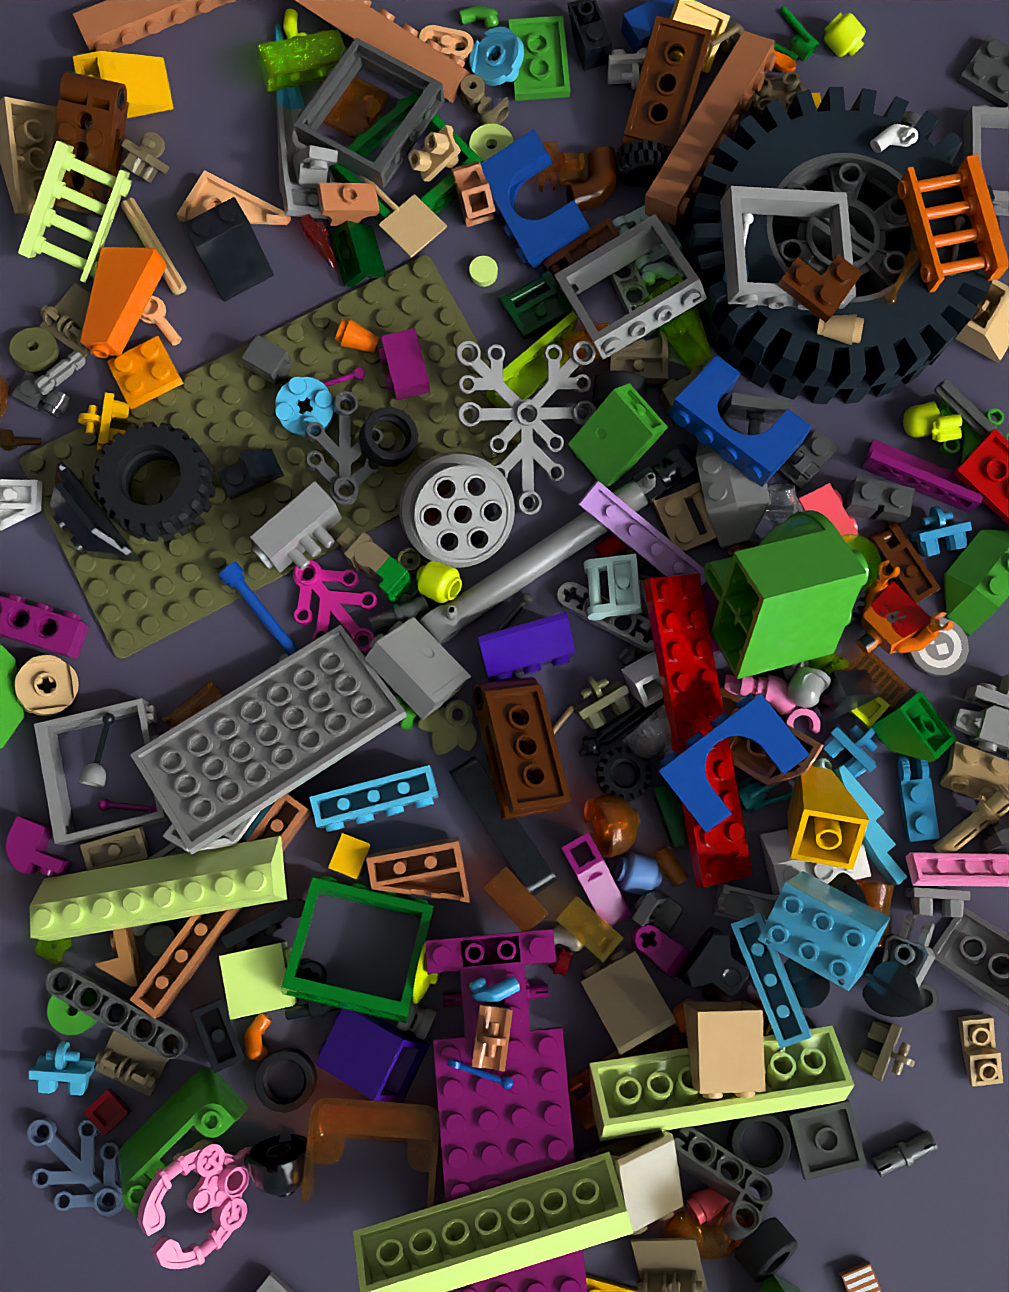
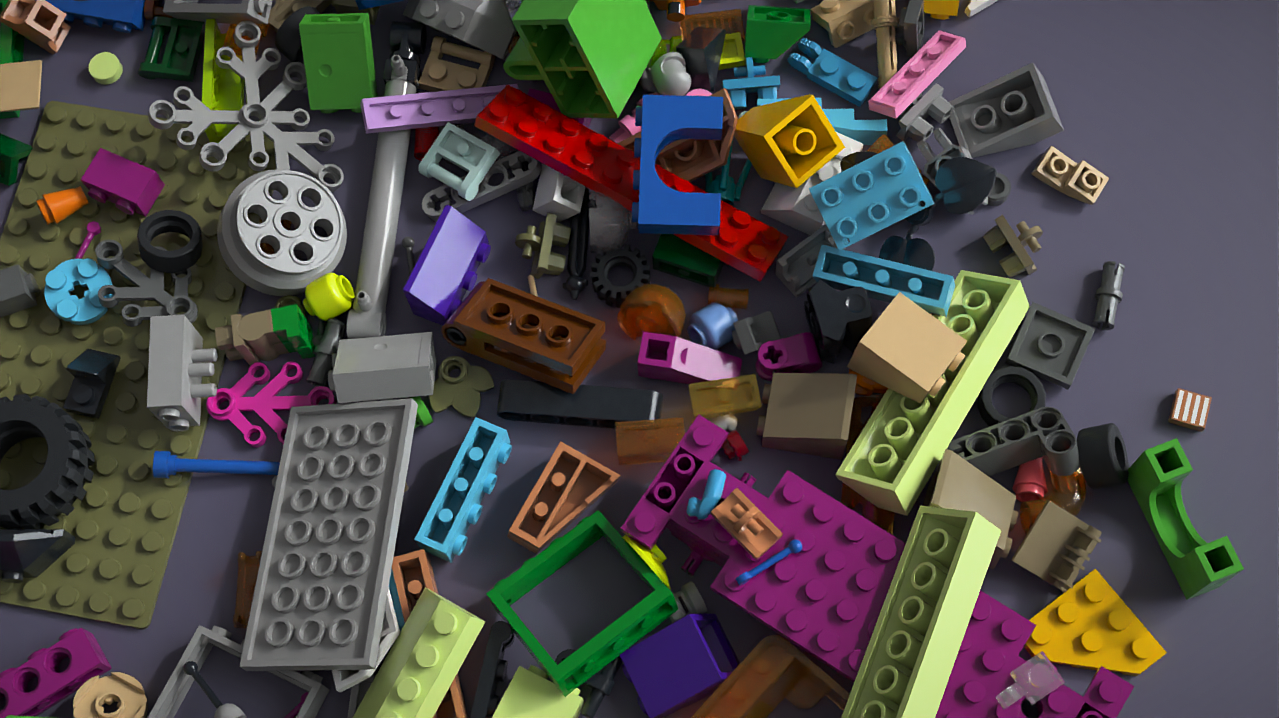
camera: 45 degrees left, 10 degrees down
yellow panel [328,833,370,879] -> none

